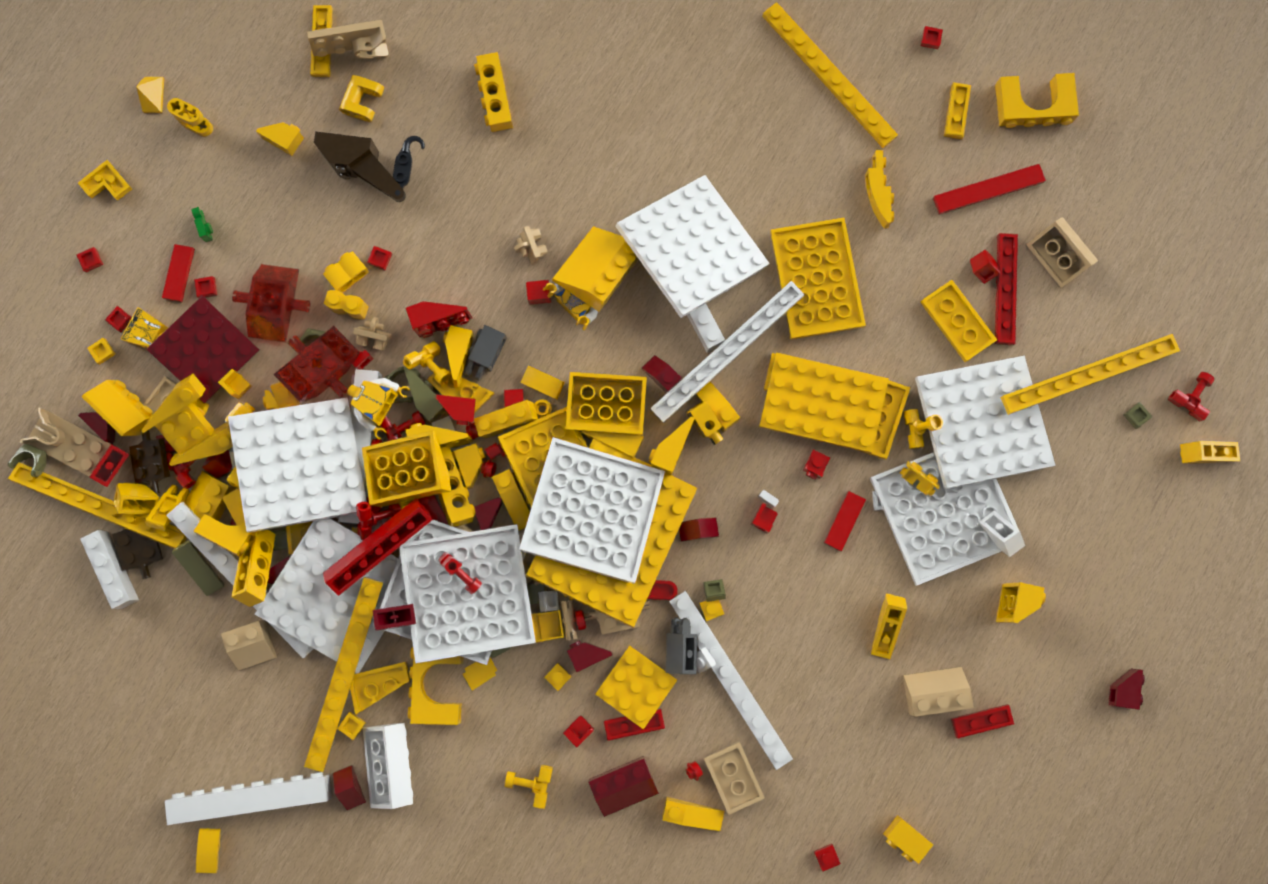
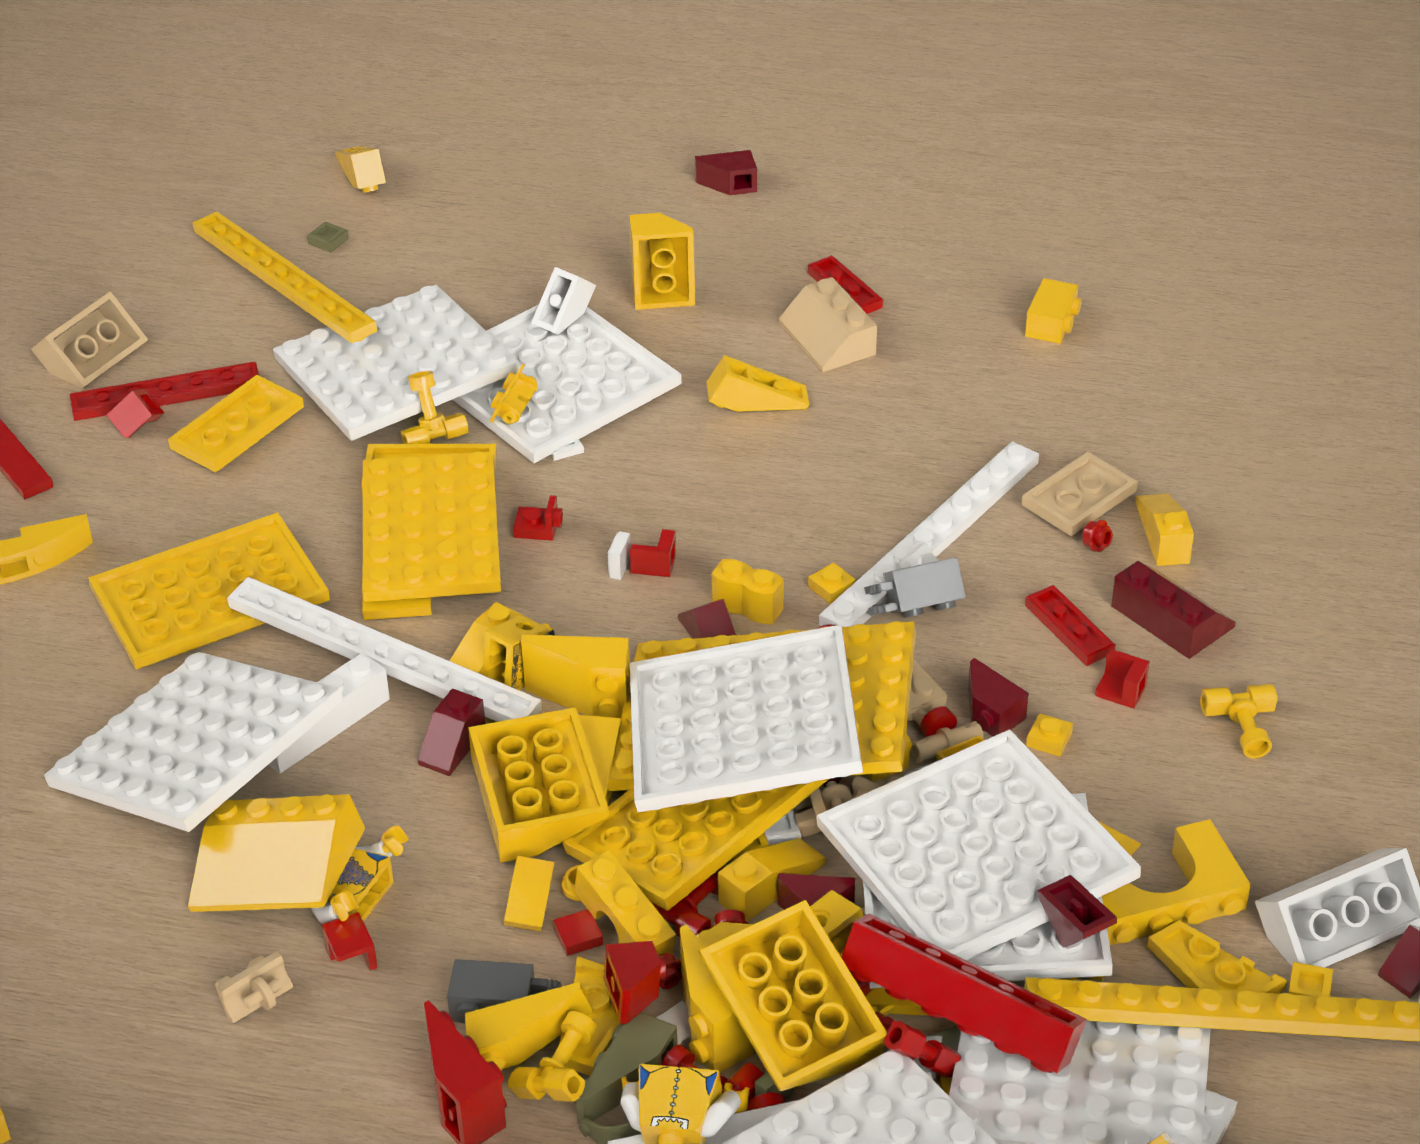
camera: 110 degrees left, 40 degrees down
red bar [438,552,482,594] -> none
yellow plate [595,645,677,730] -> none
olive tile [703,579,726,602] -> none
red plate [814,843,841,872] -> none
red tile [824,491,866,551] -> none
red bar [1168,372,1215,422] -> none
none -> yellow brick [711,559,784,624]

